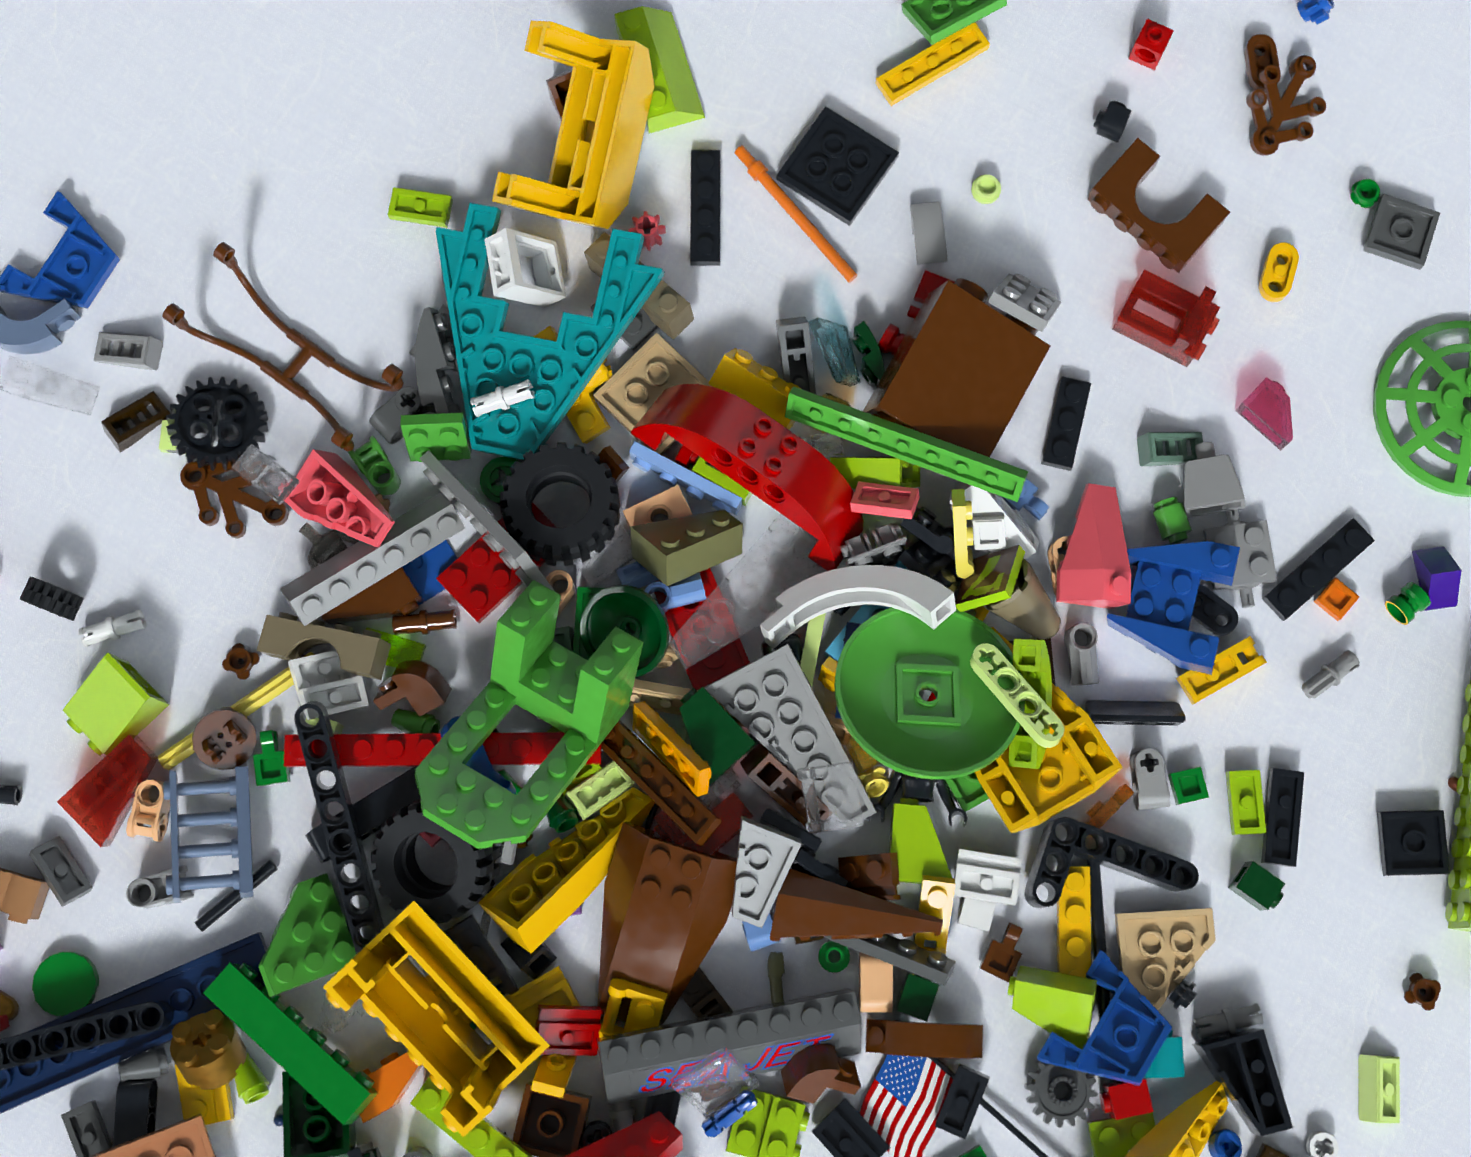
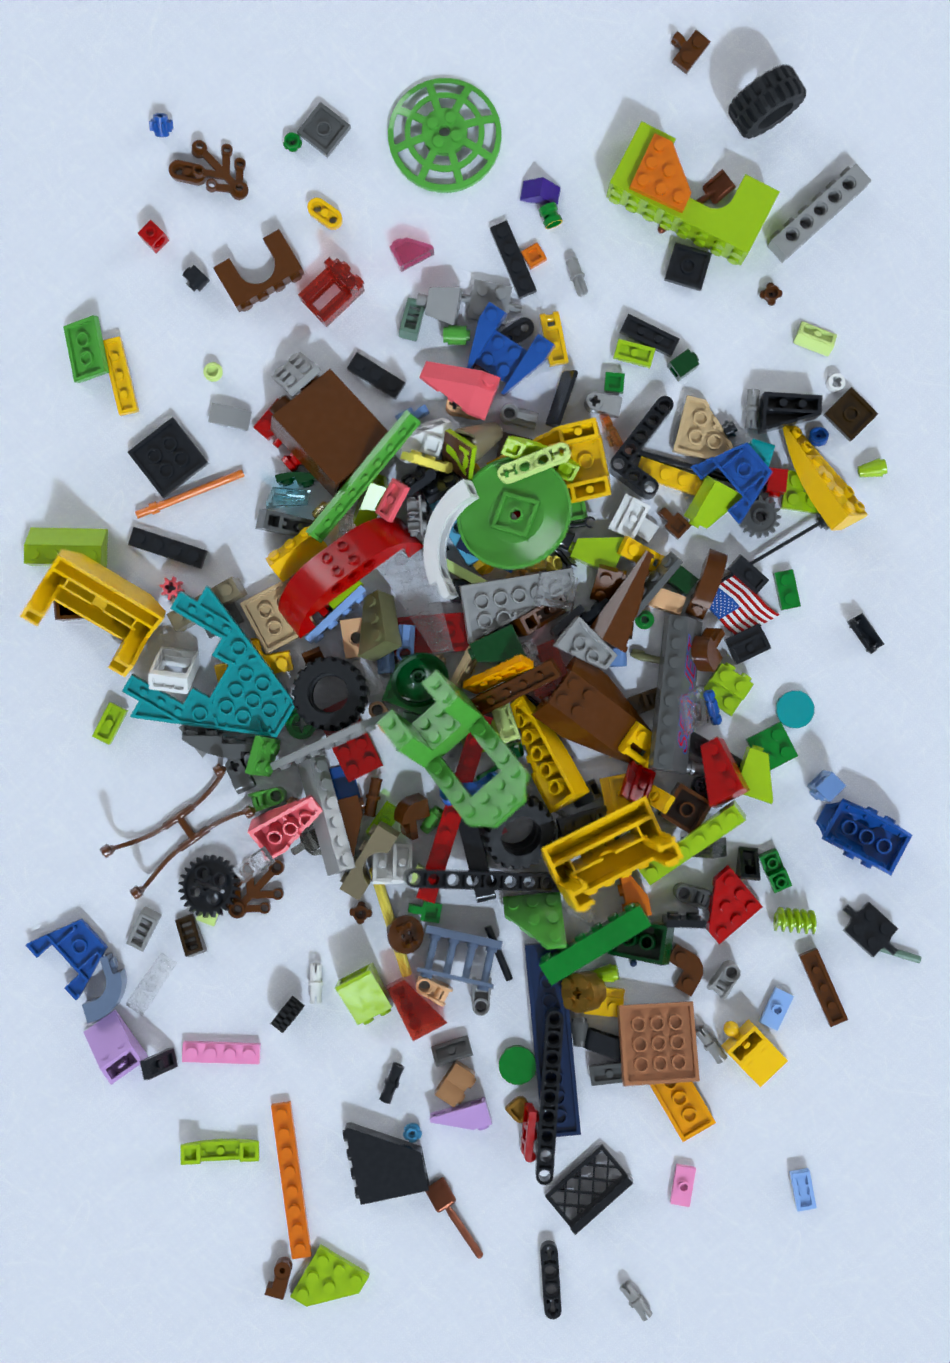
camera: 75 degrees left, 10 degrees up
white pin [470,379,535,417] -> none

